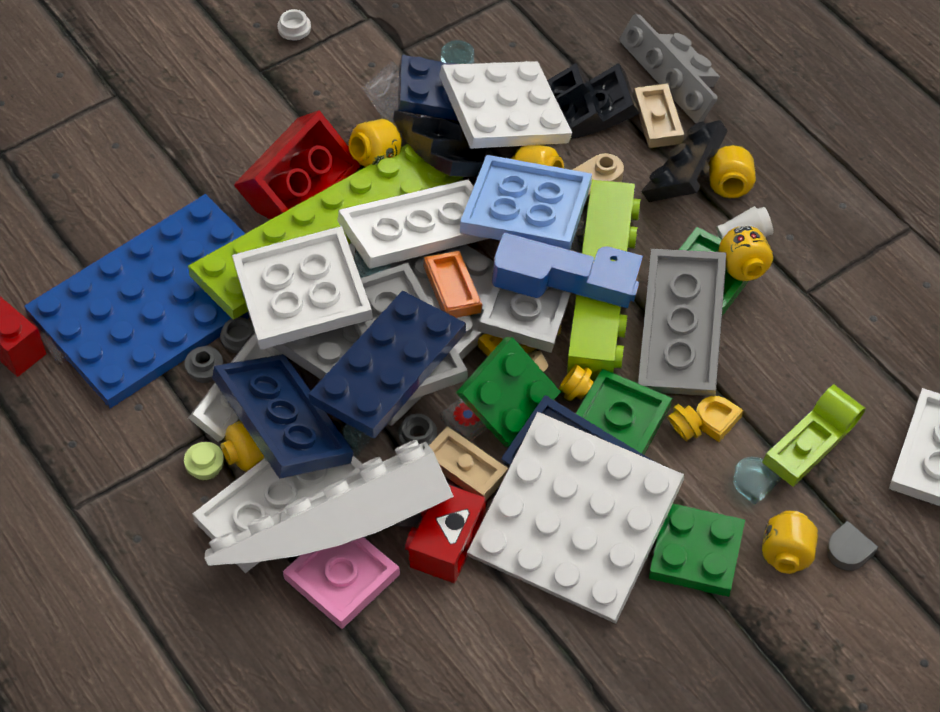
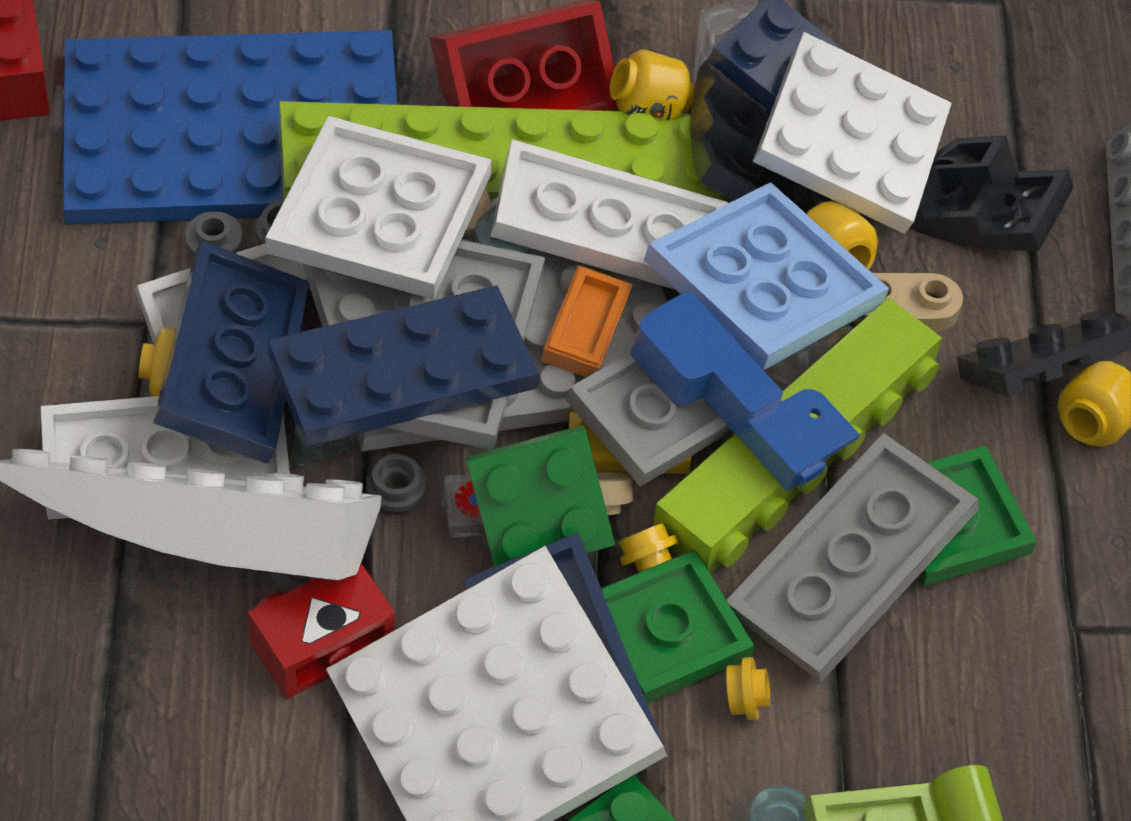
camera: 30 degrees right, 0 degrees up
yellowish green plate [184,442,224,480] -> none
bright pink plate [283,537,400,629] -> none
tan plate [429,426,509,500] -> none
clear light blue tile [441,40,475,64] -> none
tan plate [634,83,684,148] -> none
yellow tile [696,396,743,442] -> none
white cone [716,206,773,239] -> none
yellow head [719,226,773,281] -> none

